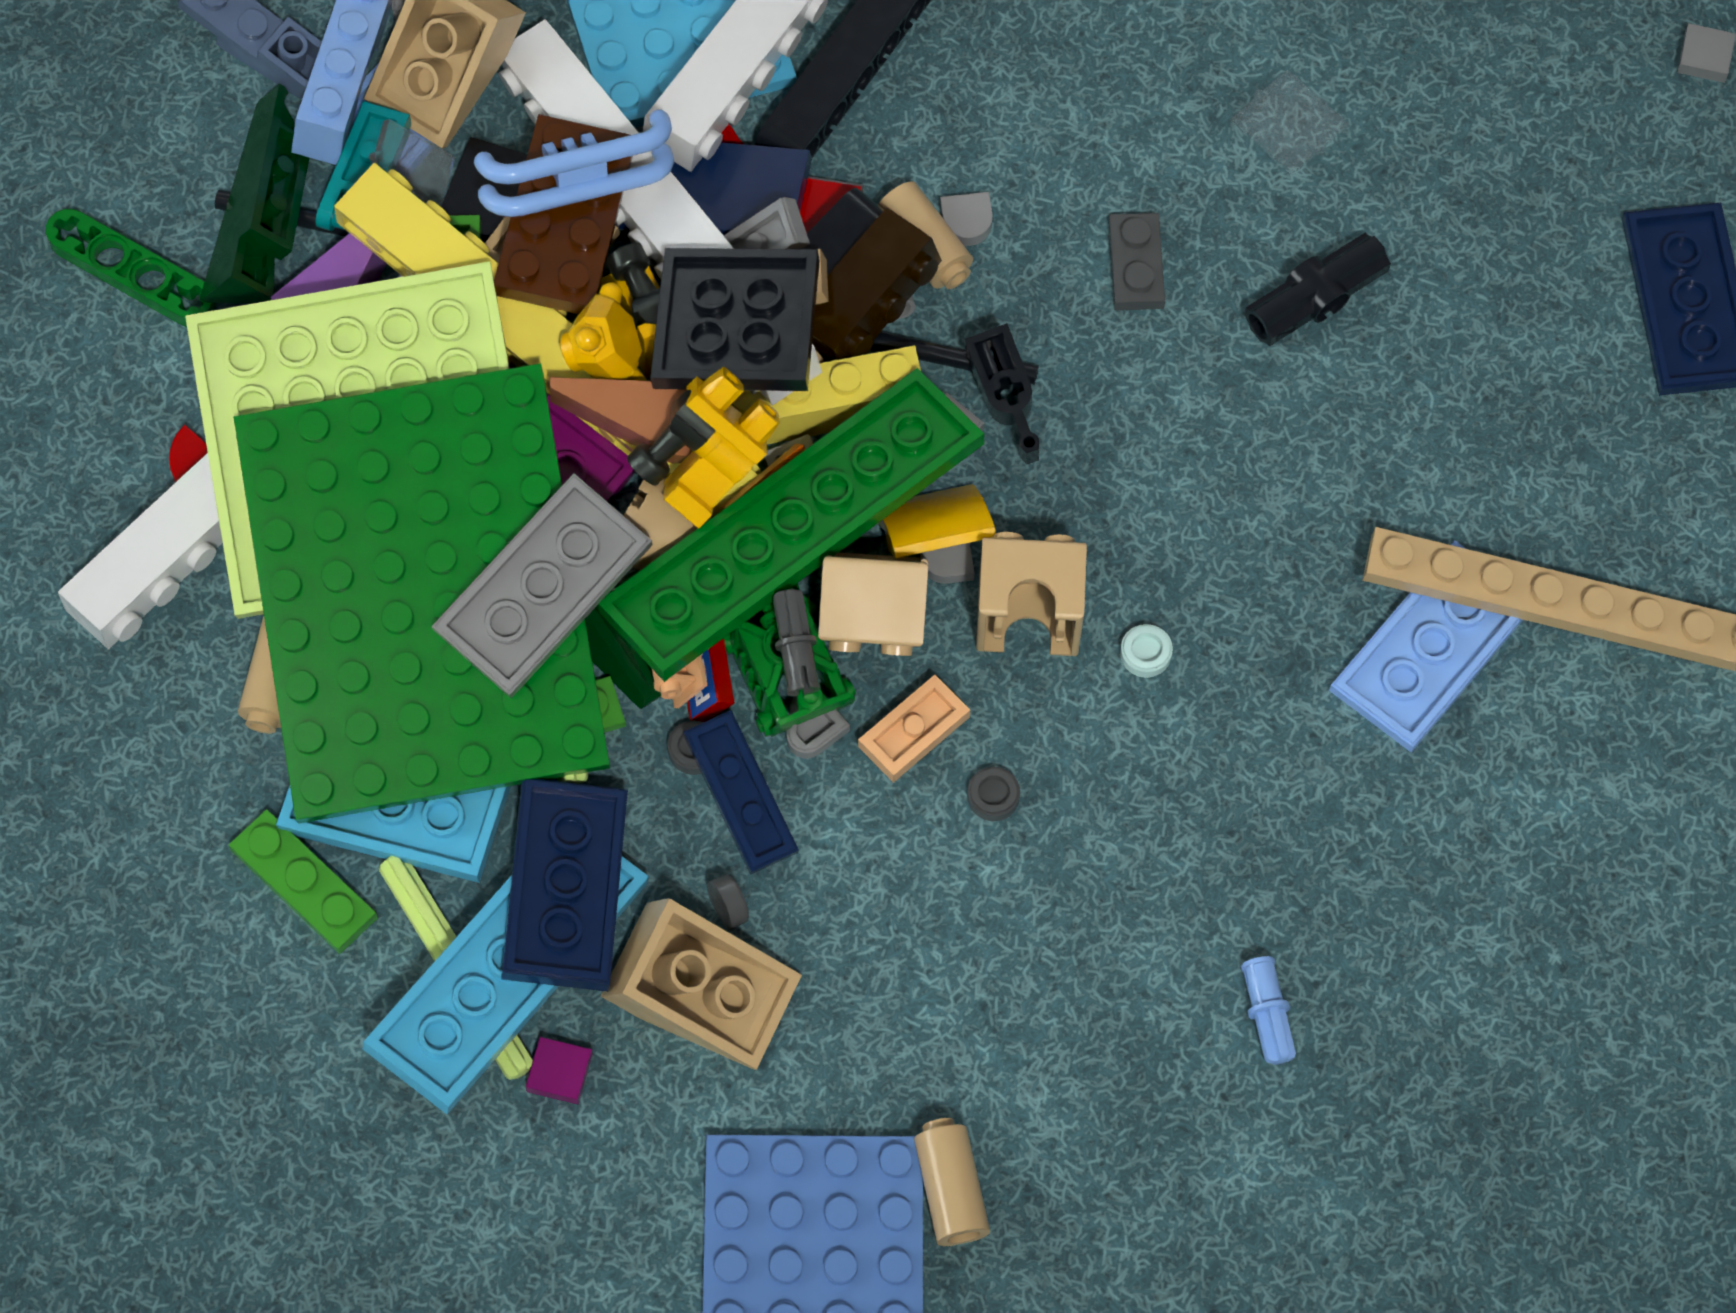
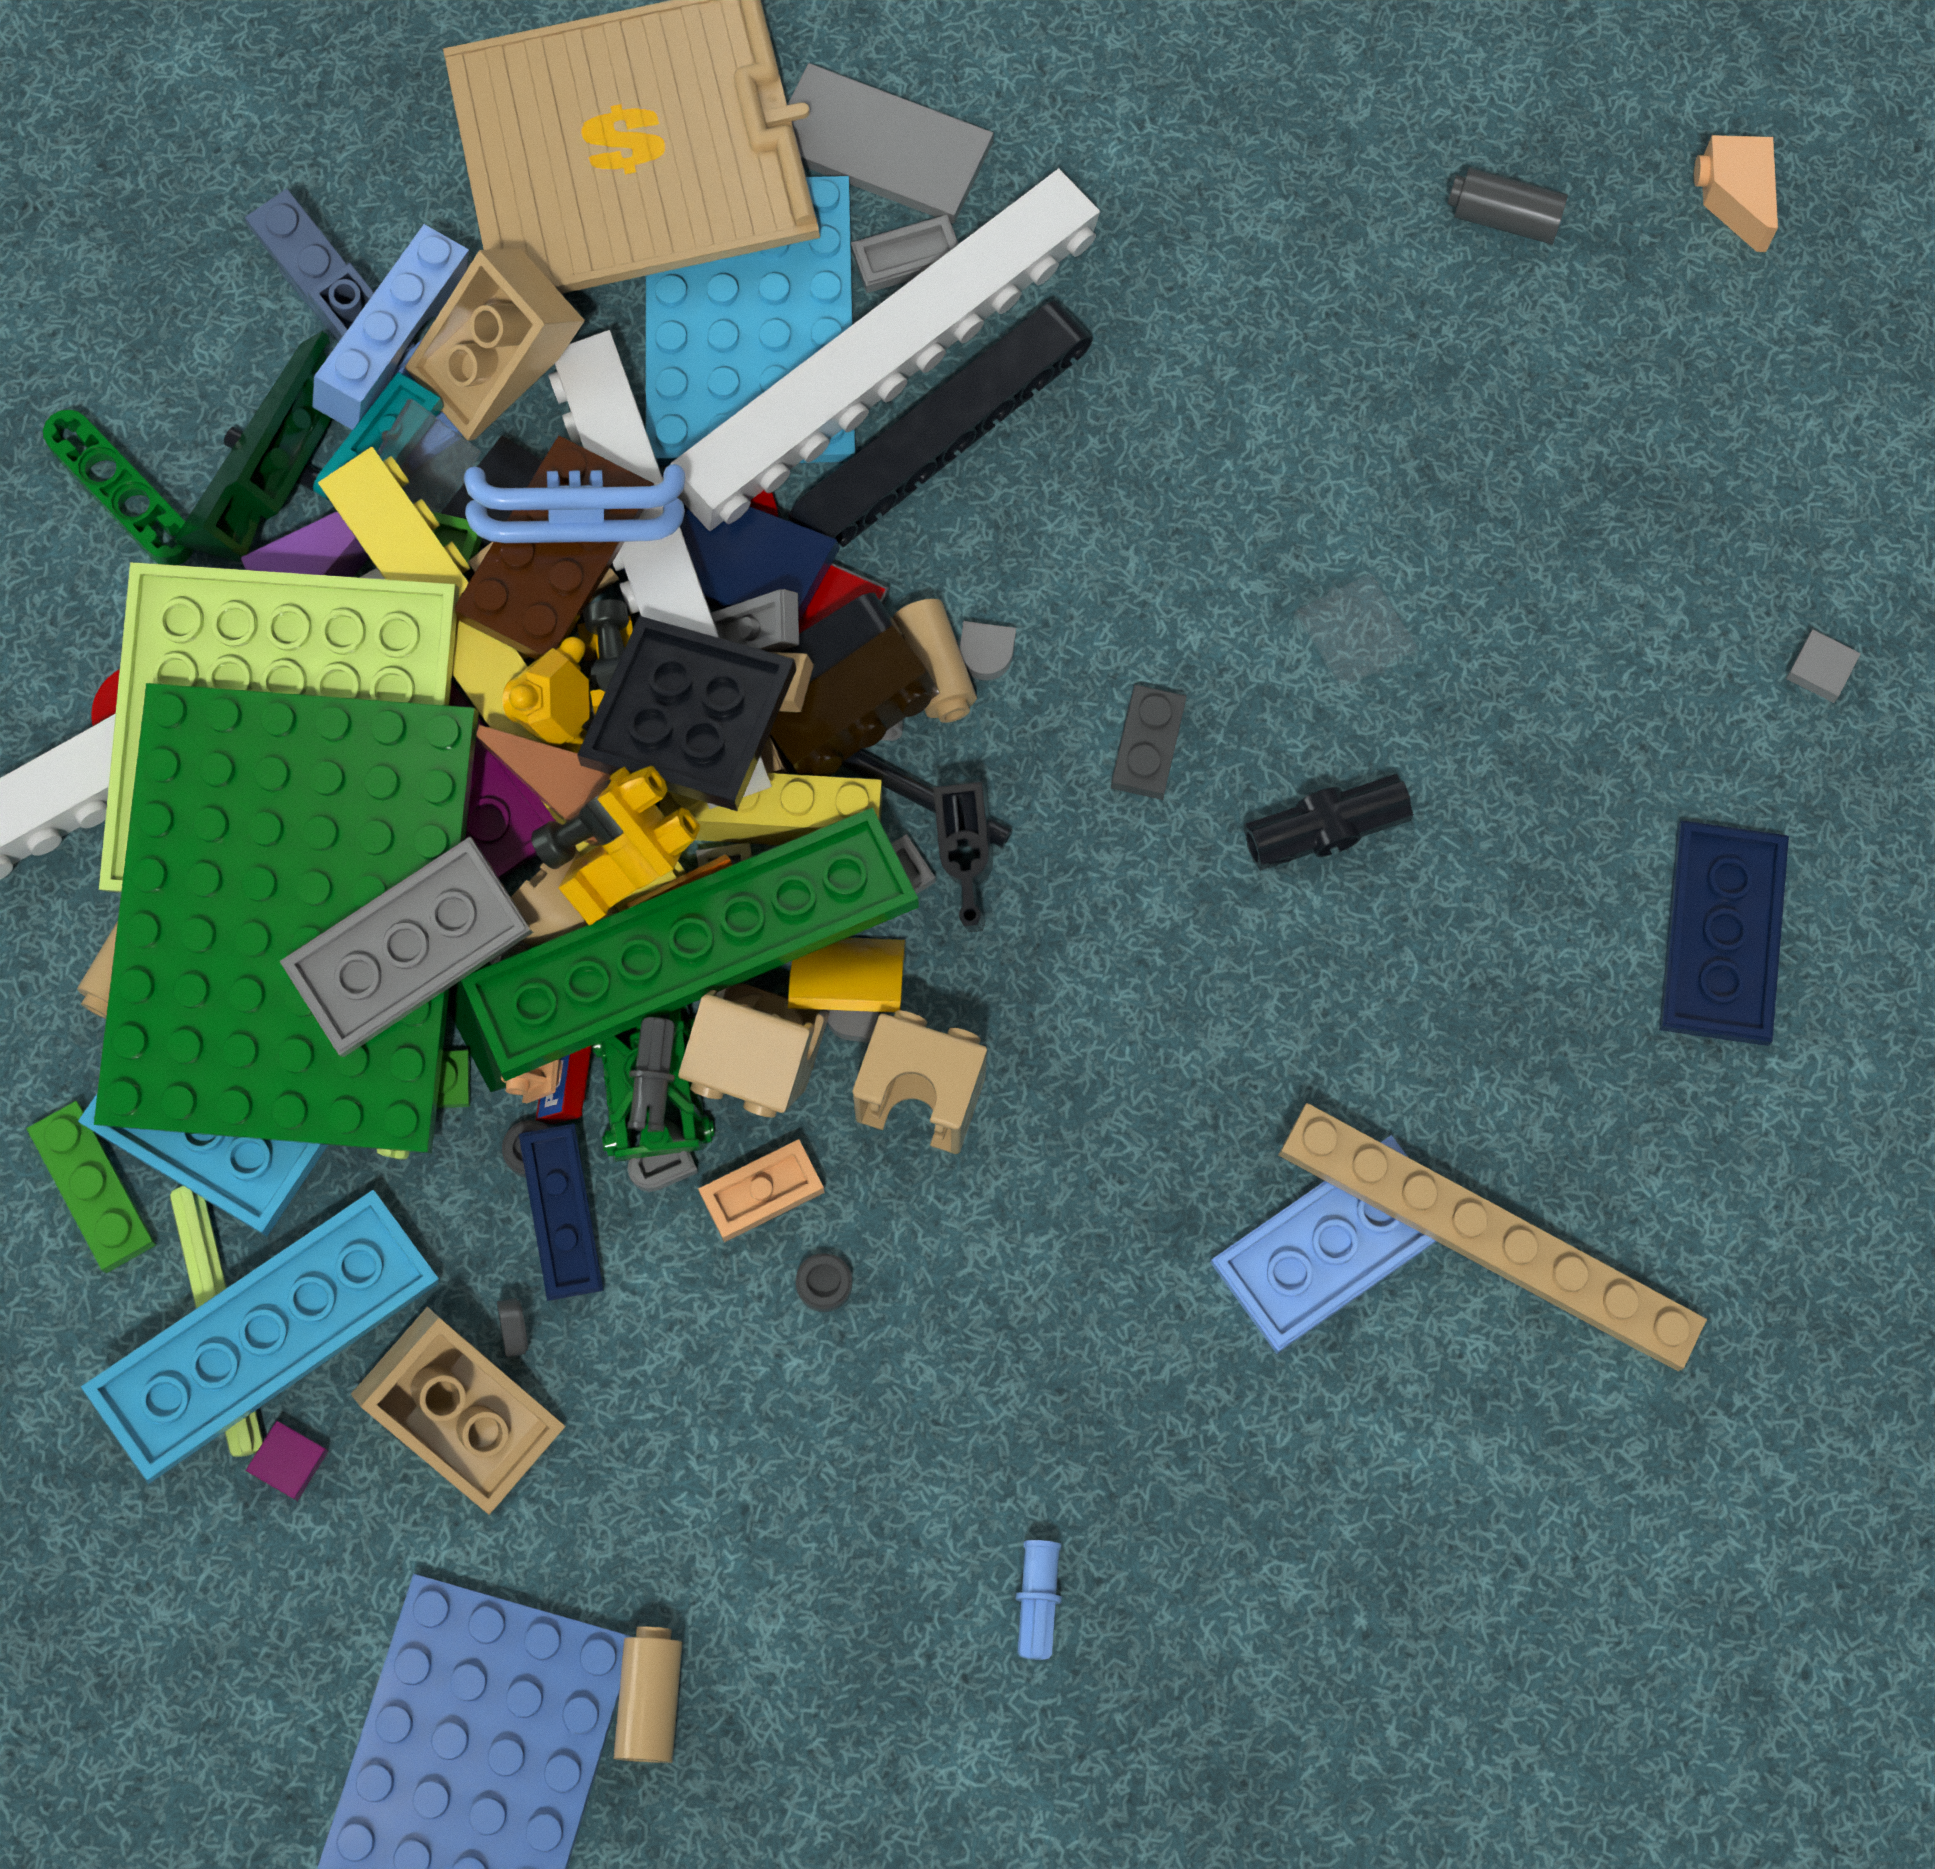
camera: 15 degrees right, 5 degrees up
dark blue tile [501,779,628,992] -> none
light aqua tile [1120,624,1173,678] -> none

